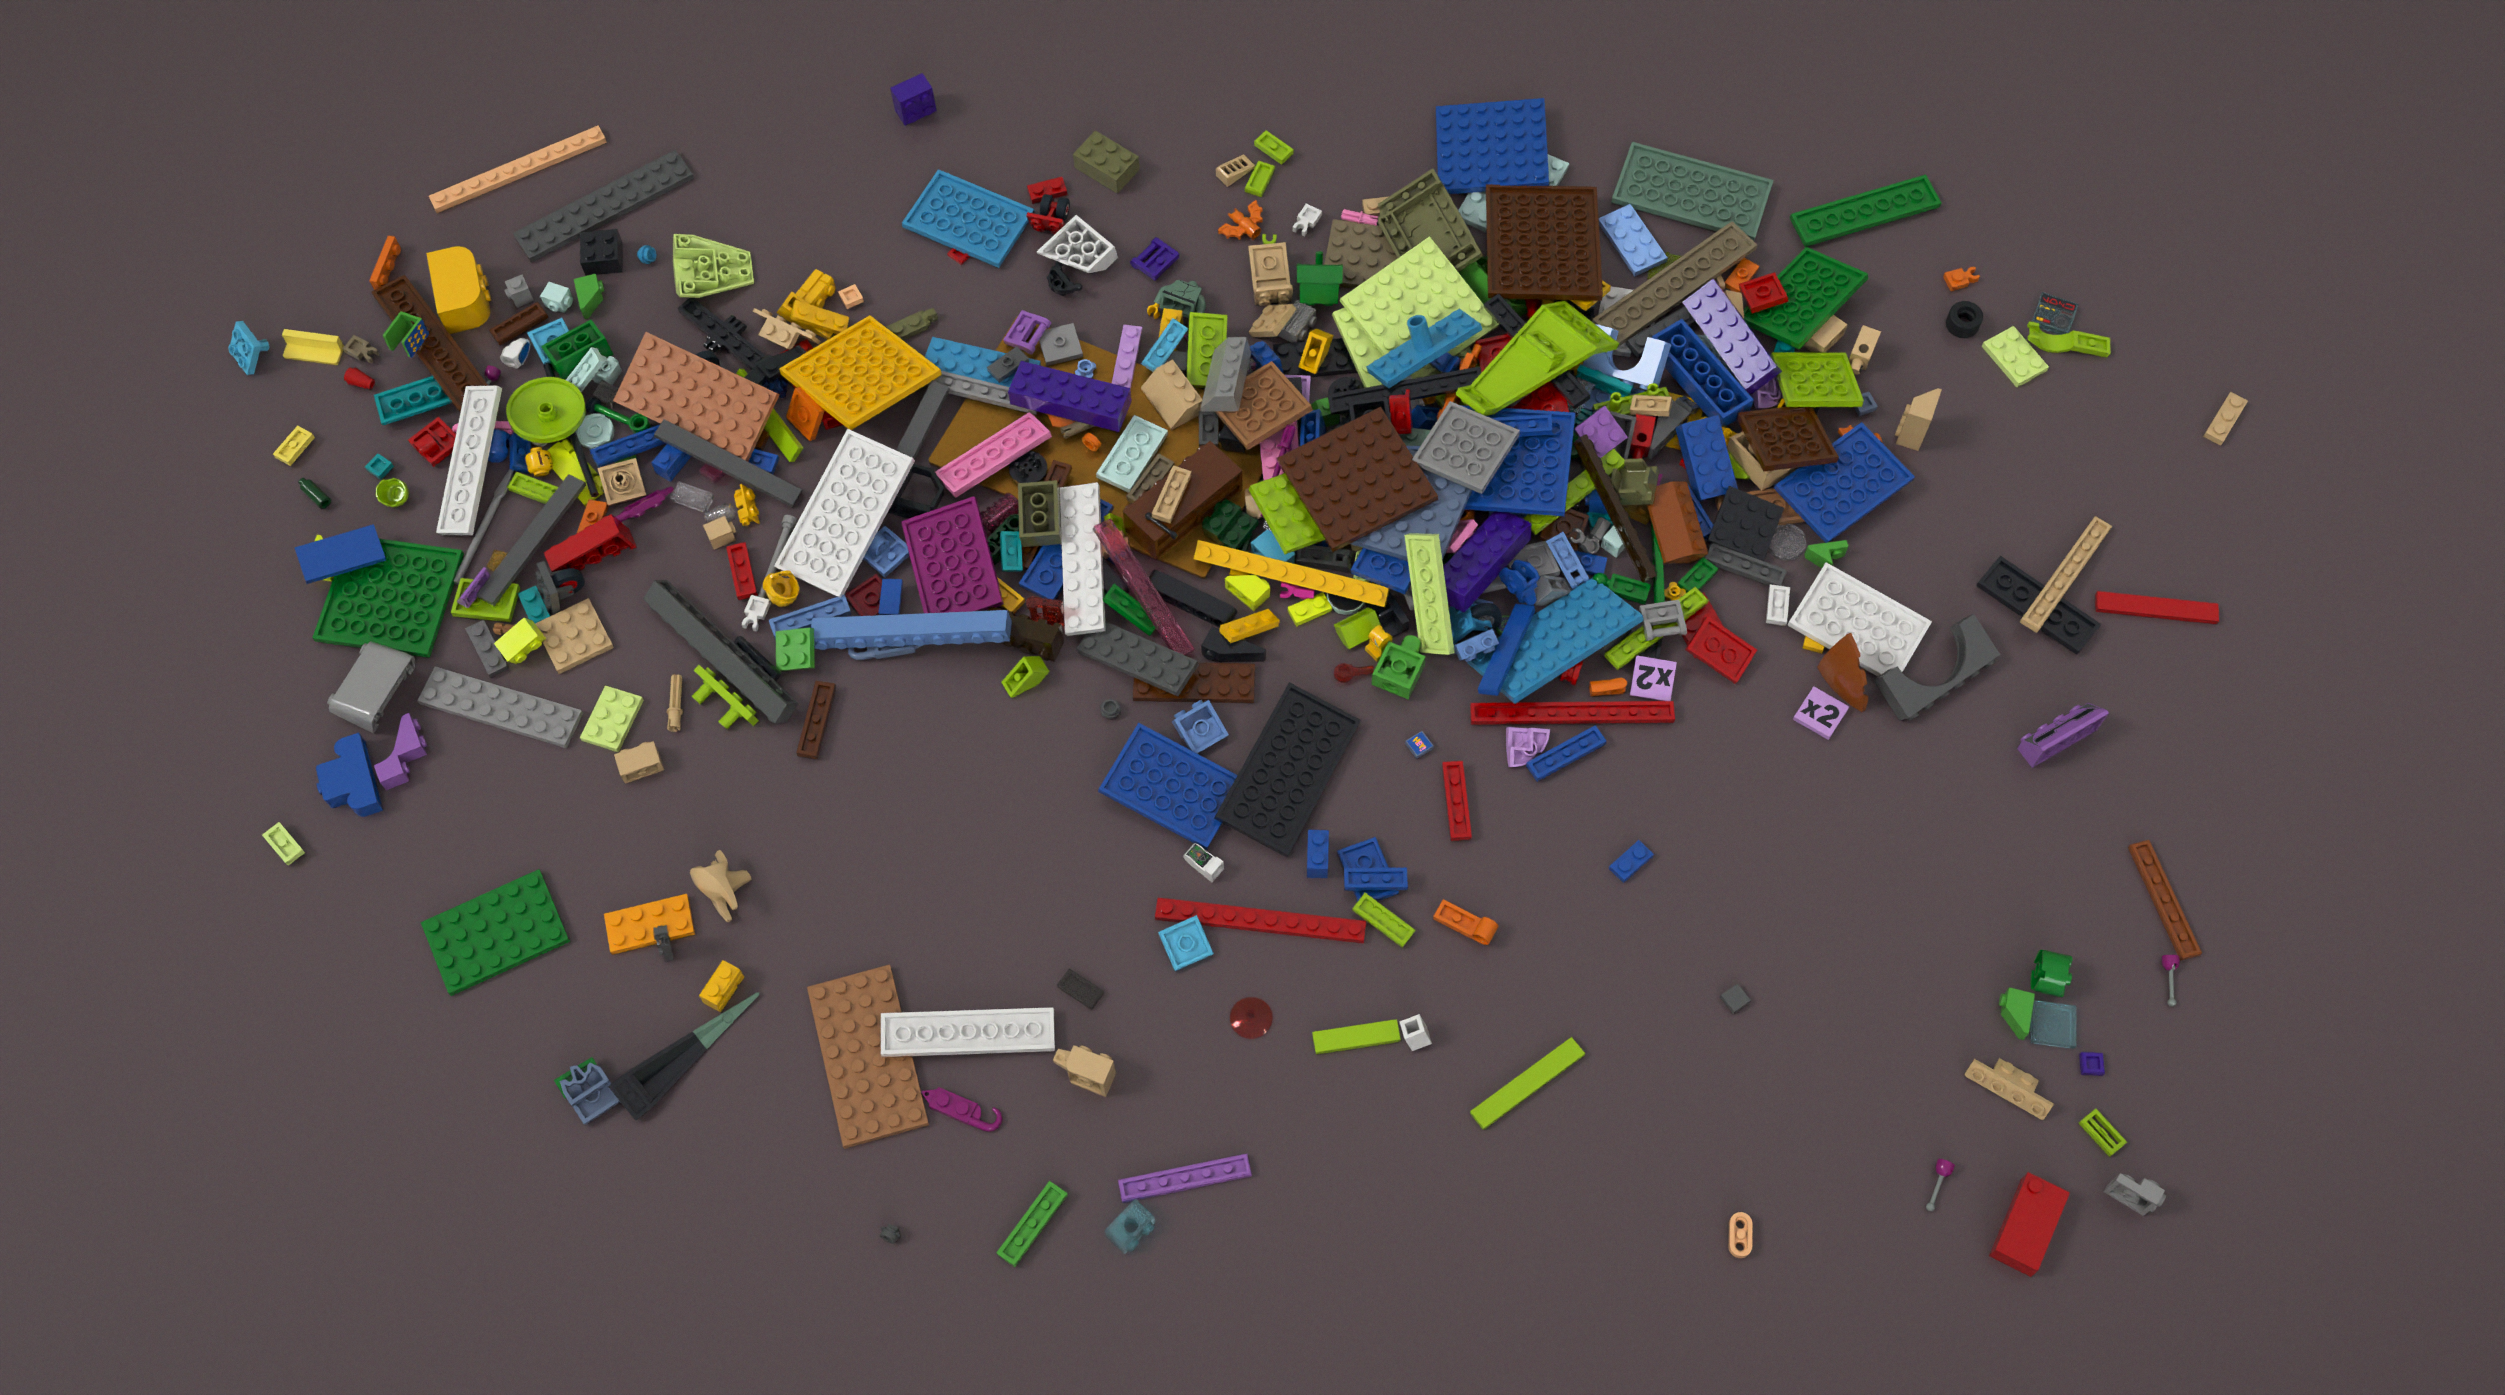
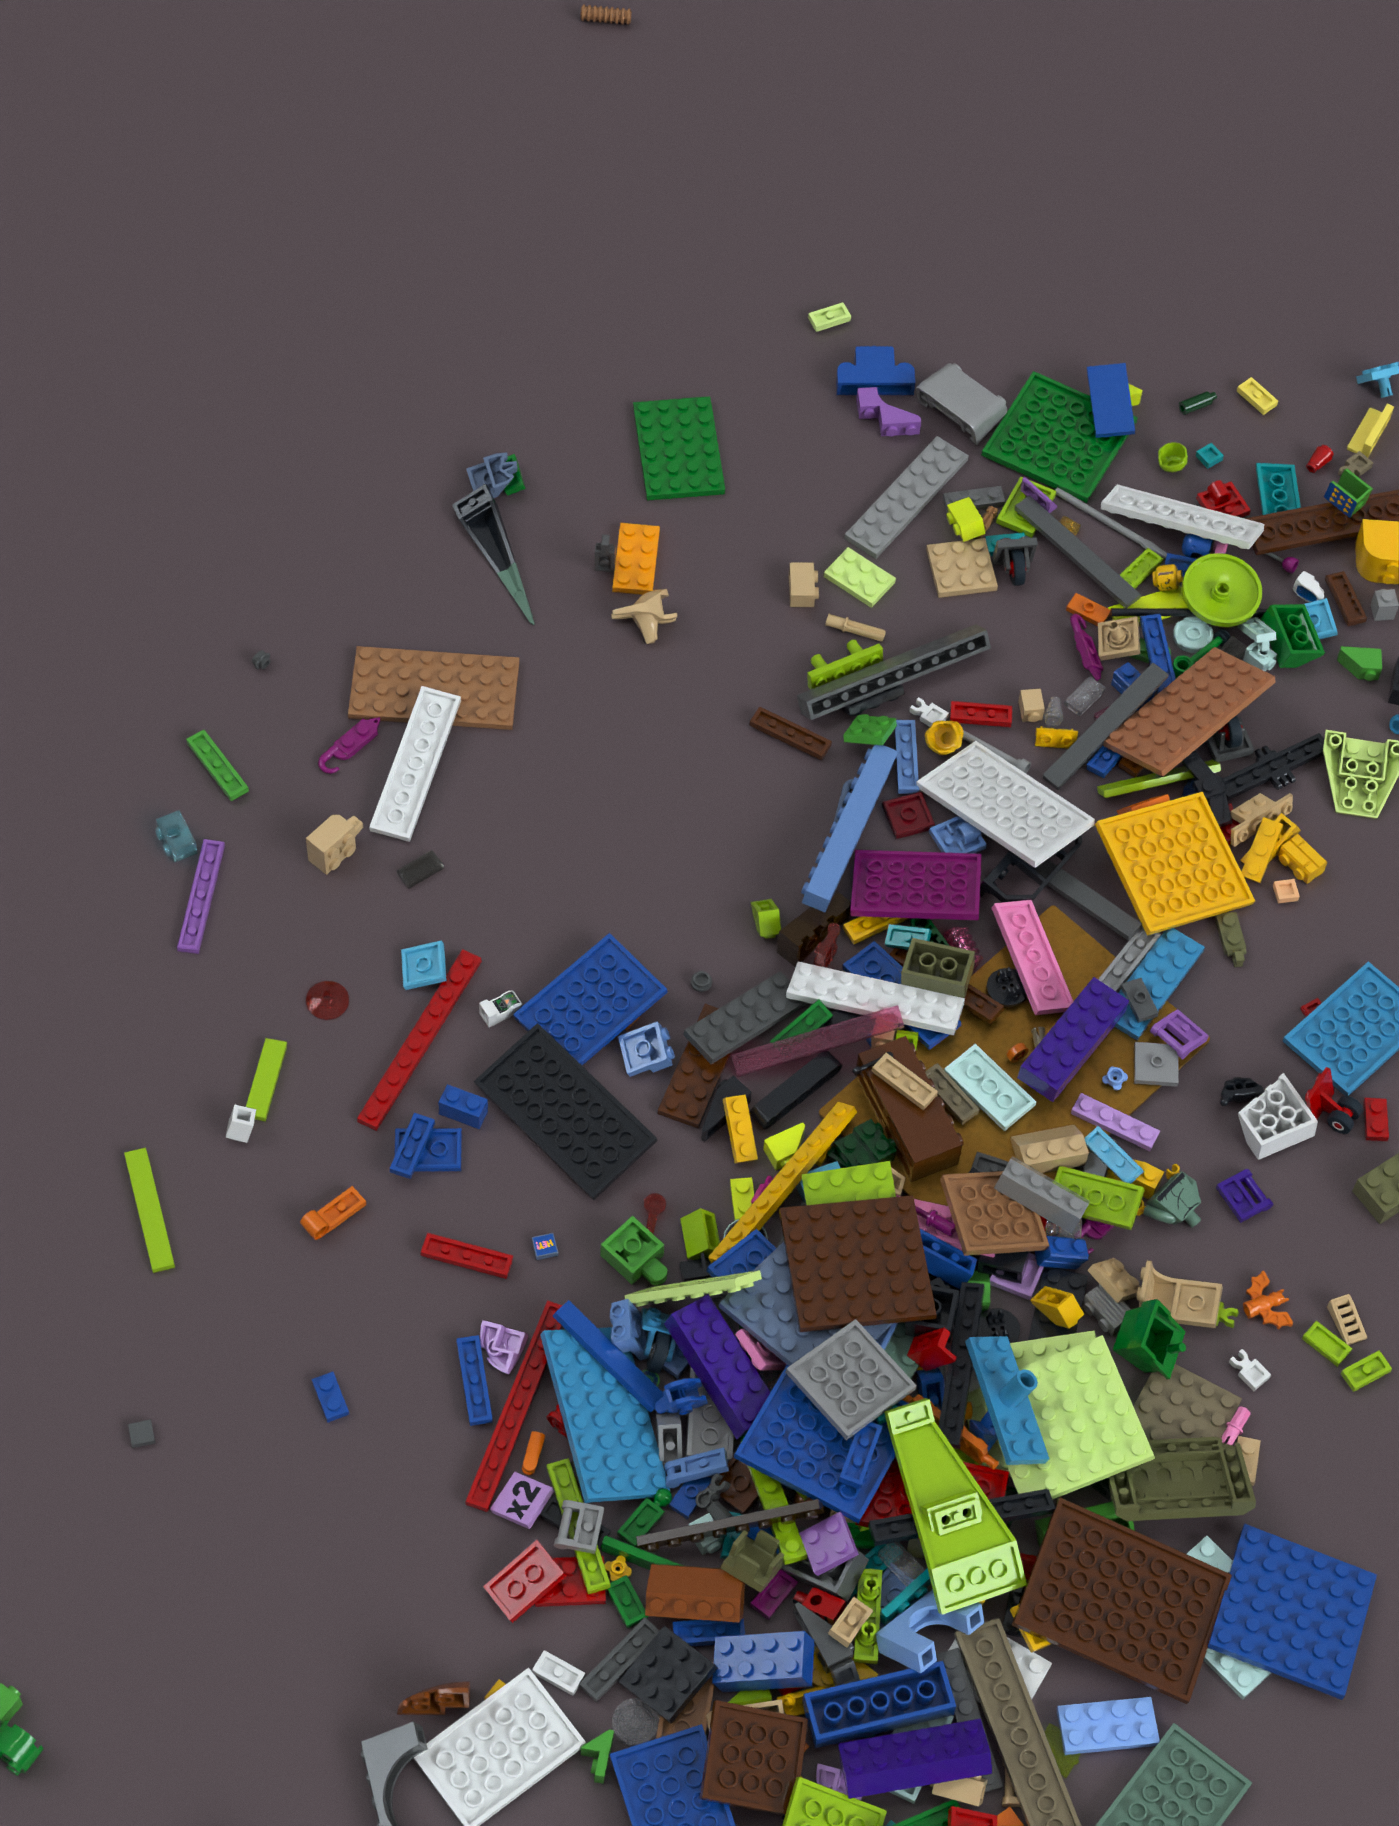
camera: 105 degrees right, 5 degrees down
light aqua brick [540,282,573,313] -> none
red wedge [544,514,637,572] -> none
yellow brick [699,960,744,1012] -> none
blue tile [879,579,903,615] -> none
lime plate [1352,893,1416,948] -> none
yellow leg [1365,625,1392,662] -> none
lavender tile [1793,687,1849,740] -> none

